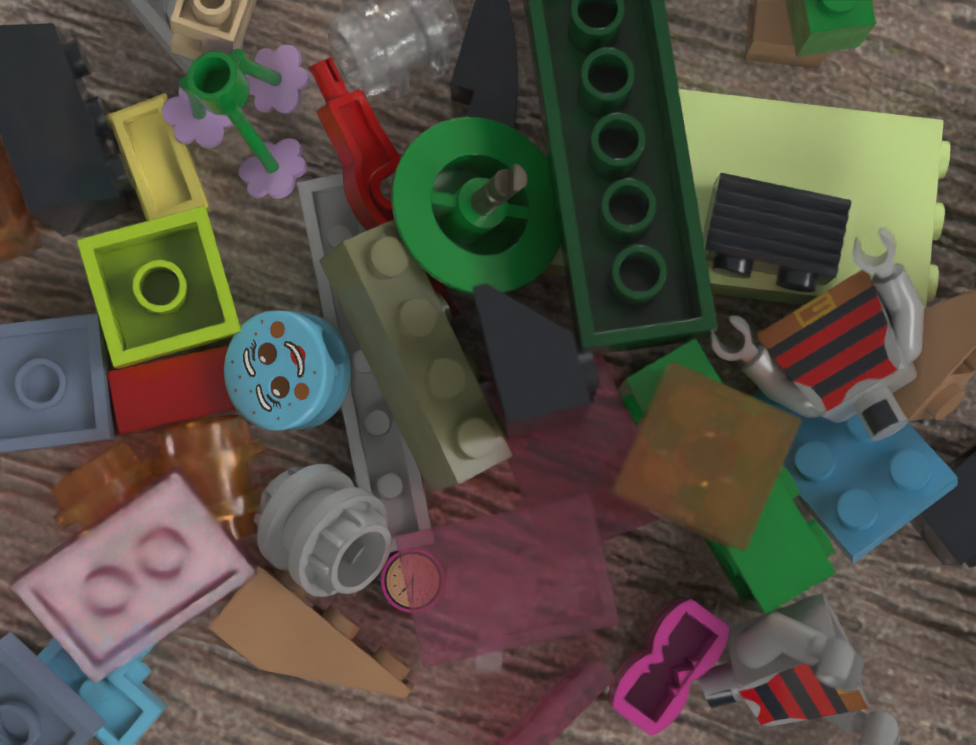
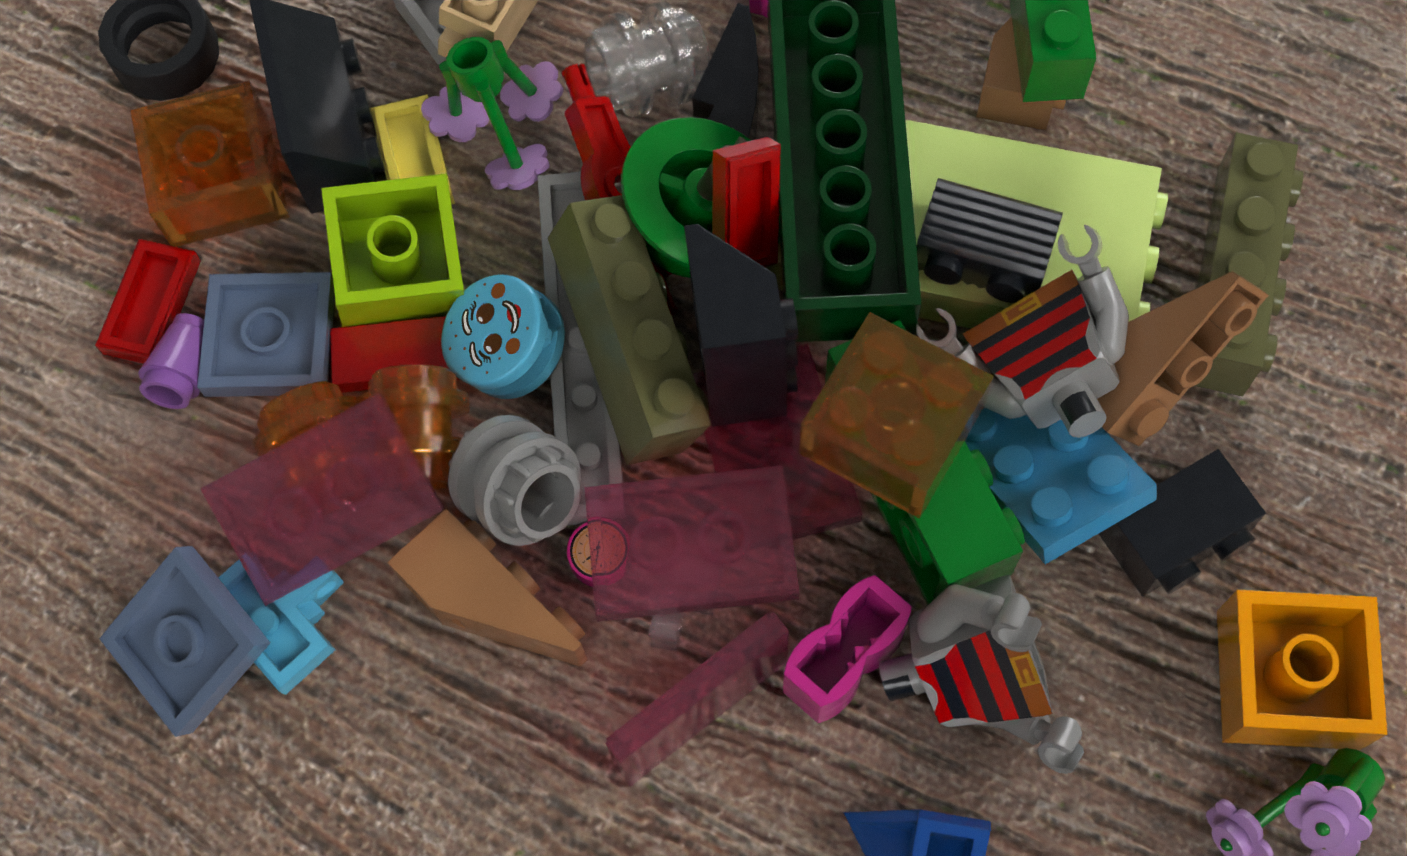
camera: 10 degrees right, 15 degrees down
none -> red tile [712,137,781,267]

